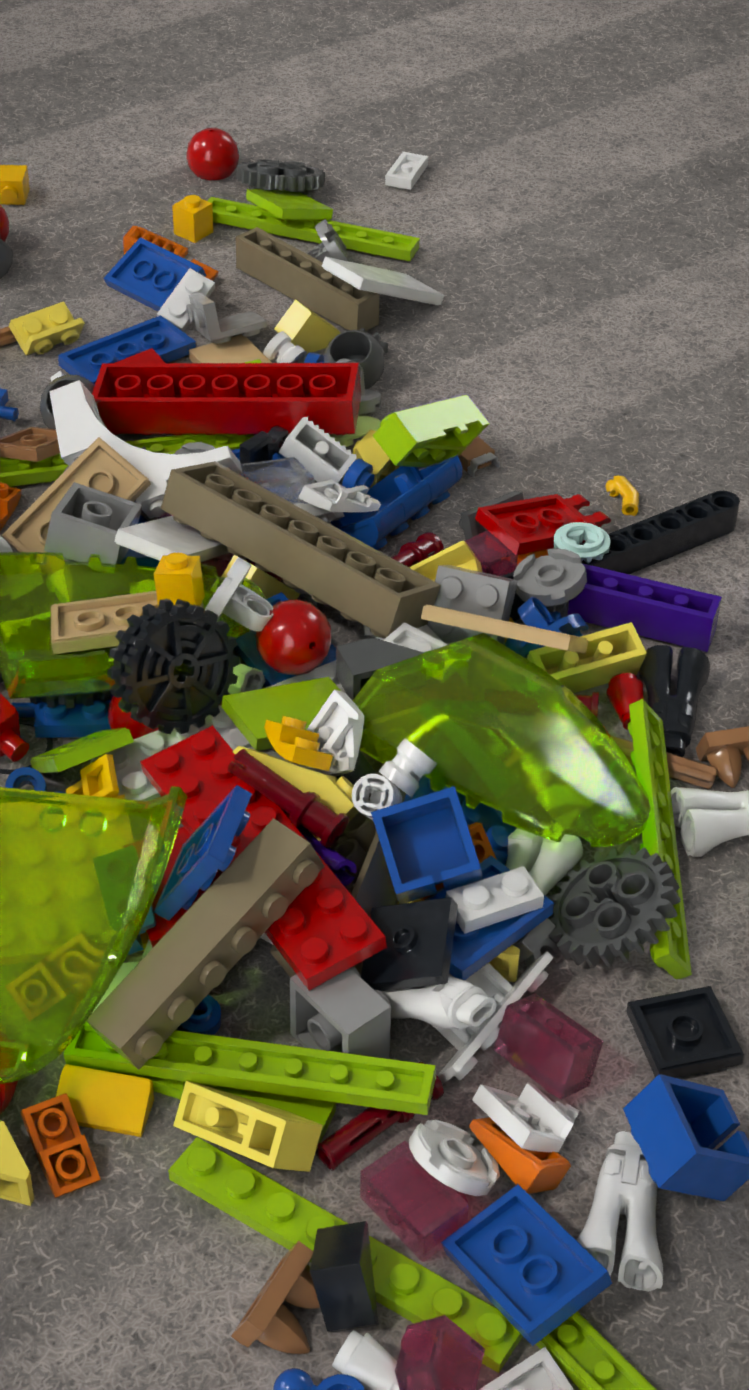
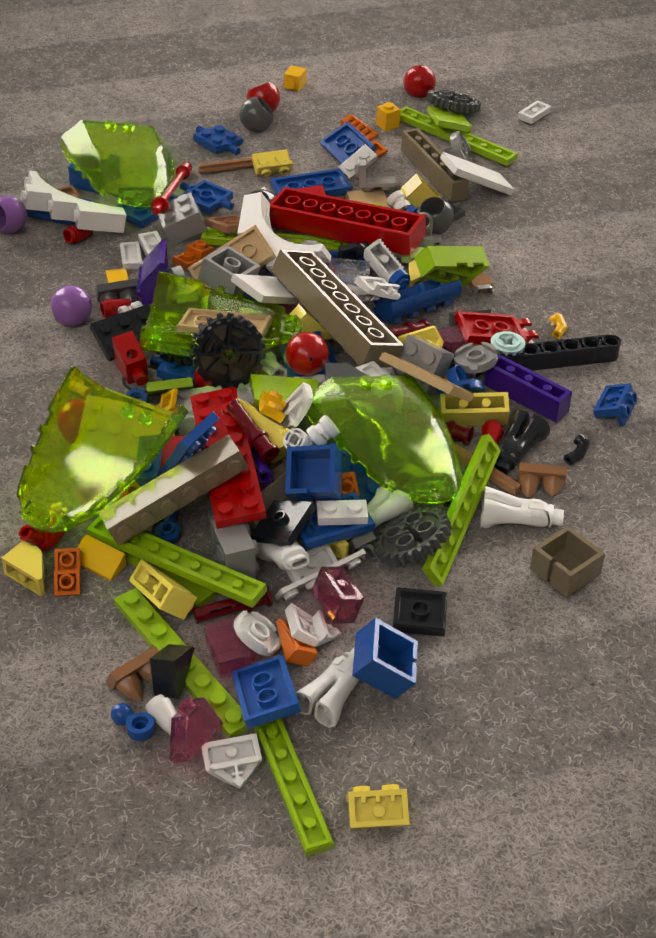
camera: 20 degrees right, 0 degrees up
yellow brick [154,552,205,606] -> none
white tile [205,557,274,631] -> none

